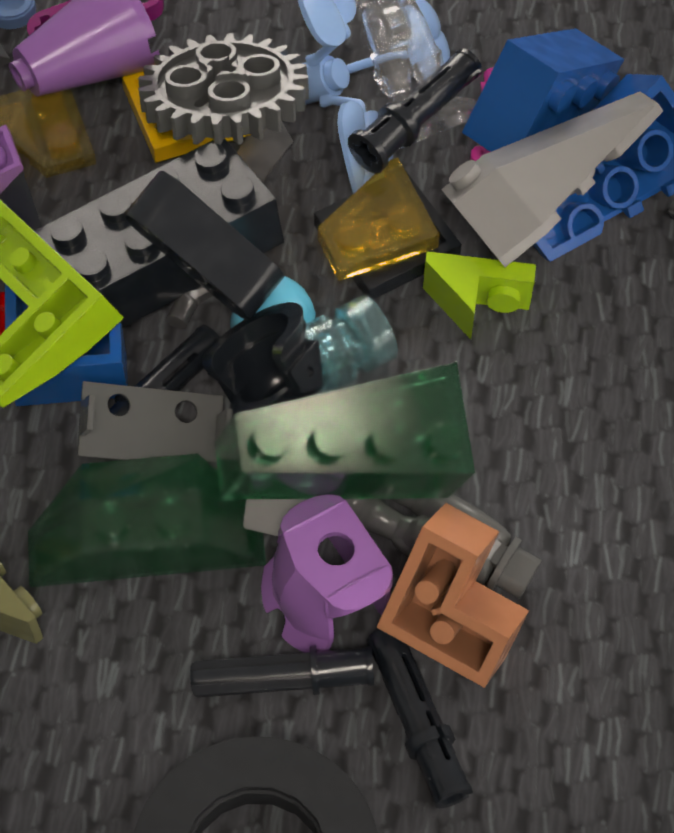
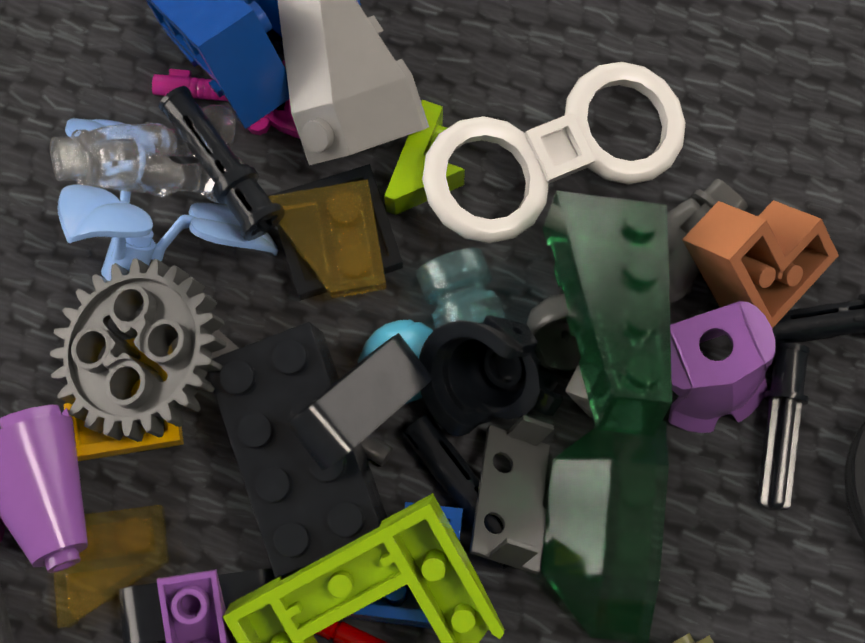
camera: 75 degrees left, 15 degrees up
none -> white bar [422,61,686,243]

